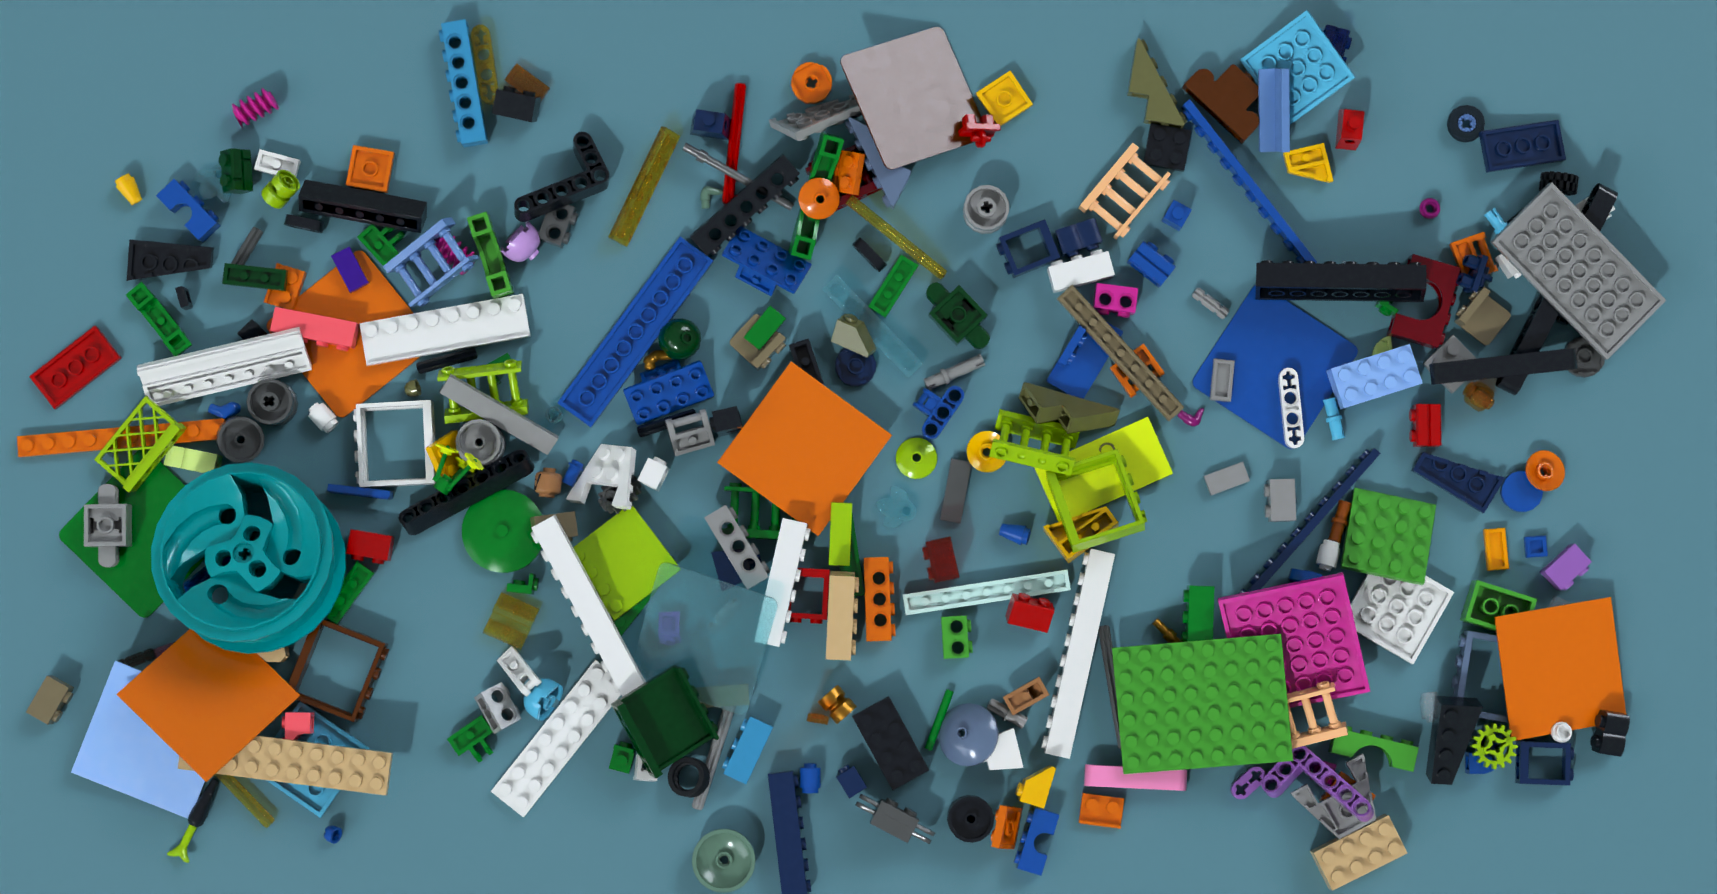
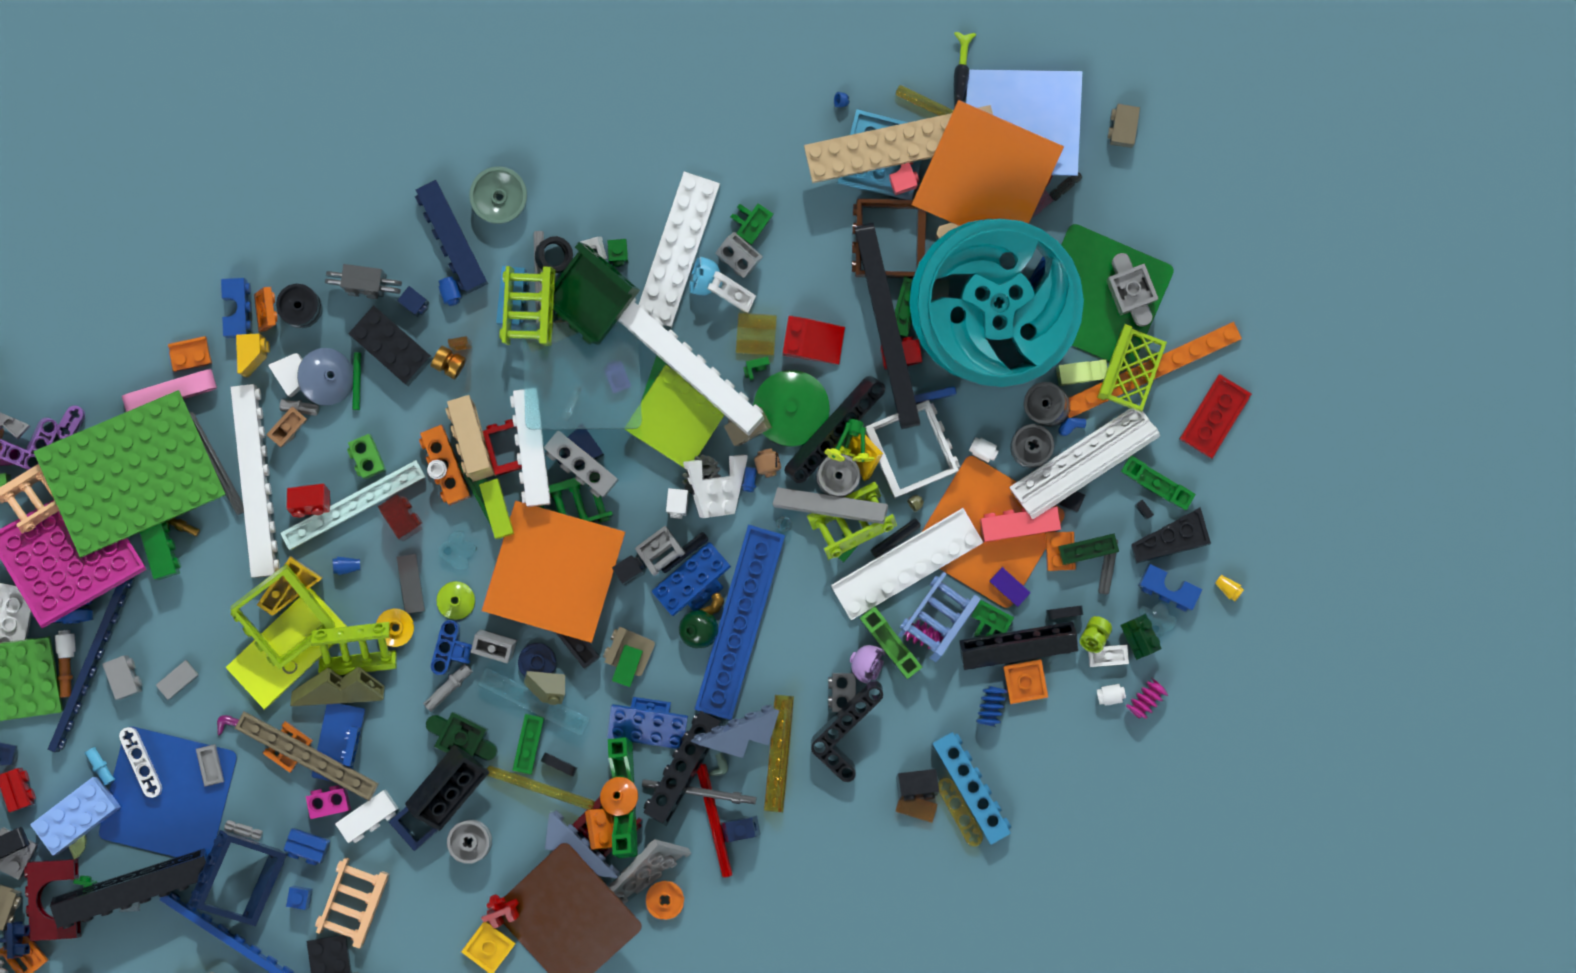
camera: 160 degrees right, 0 degrees up
dark blue brick [1055,218,1102,258] -> none
none -> dark blue window [189,830,287,927]
none -> black slope [405,745,490,831]
none -> white plate [427,460,447,479]
none -> light grey brick [471,630,517,663]
none -> lime fence [499,266,555,346]
none -> sand blue slope [691,705,779,758]
none -> red slope [783,316,845,365]
none -> black beam [854,223,920,429]
none -> blue piece [976,686,1007,727]
none -> white brick [1097,684,1126,706]

